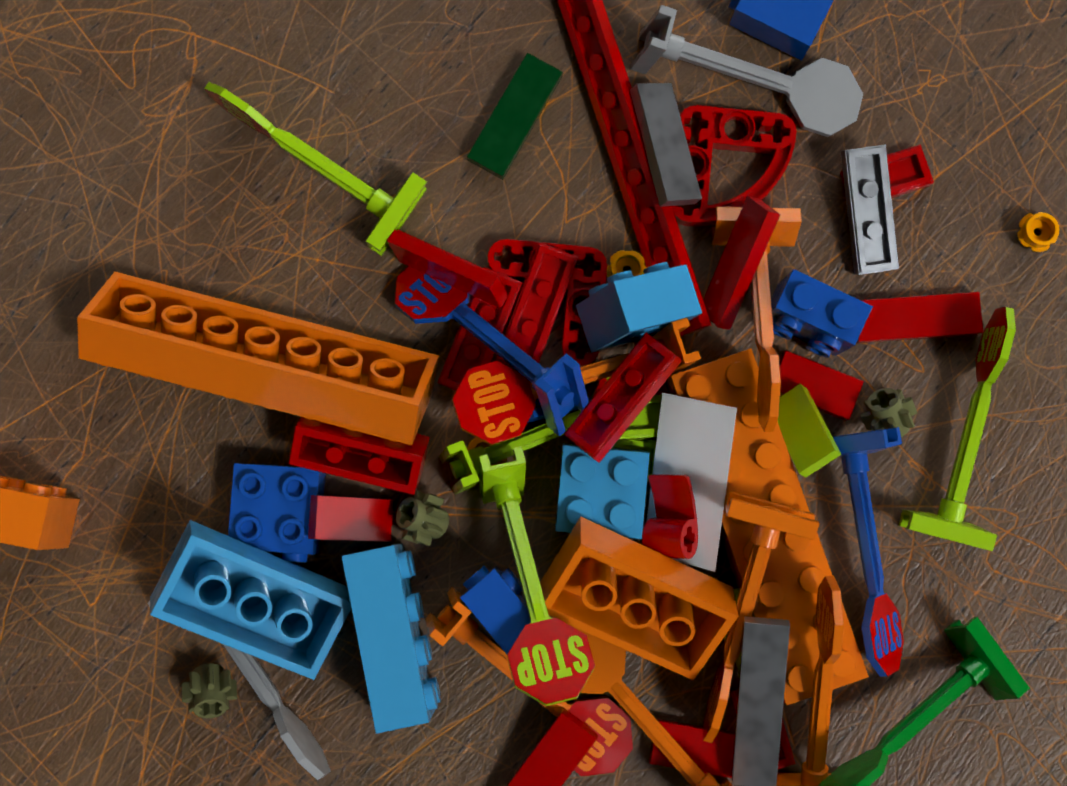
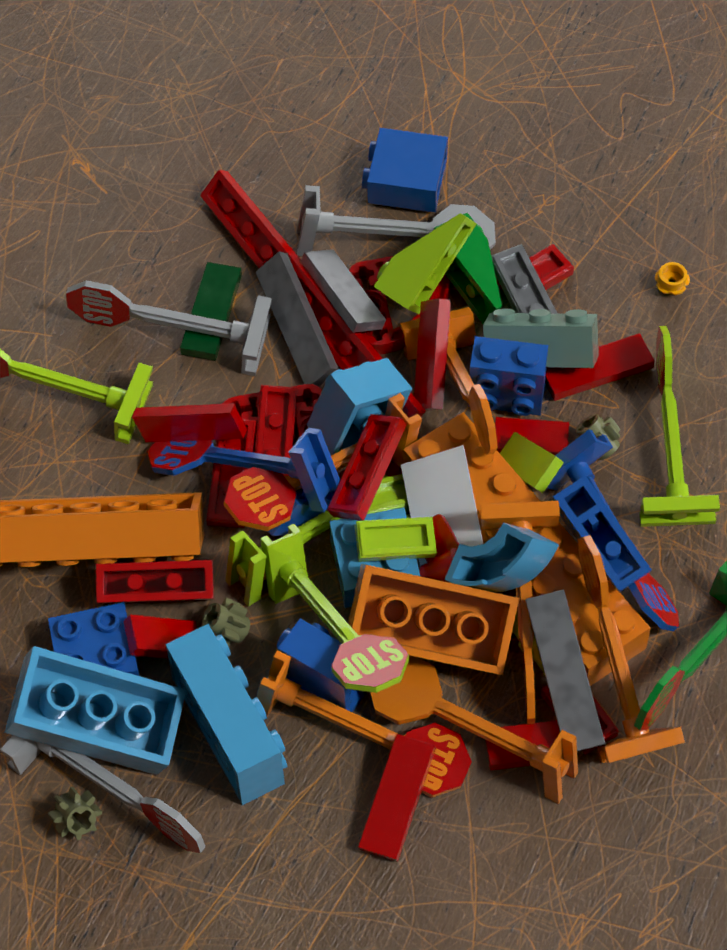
camera: 15 degrees left, 25 degrees down
none -> light grey piece [66,280,272,376]
none -> flat silver tile [256,251,339,387]
none -> lime tile [355,517,437,562]
none -> lime slope [374,213,477,314]
none -> green slope [433,213,502,324]
none -> dark azure brick [444,523,559,592]
none -> sand green brick [483,309,599,368]
none -> blue slope [553,476,652,592]

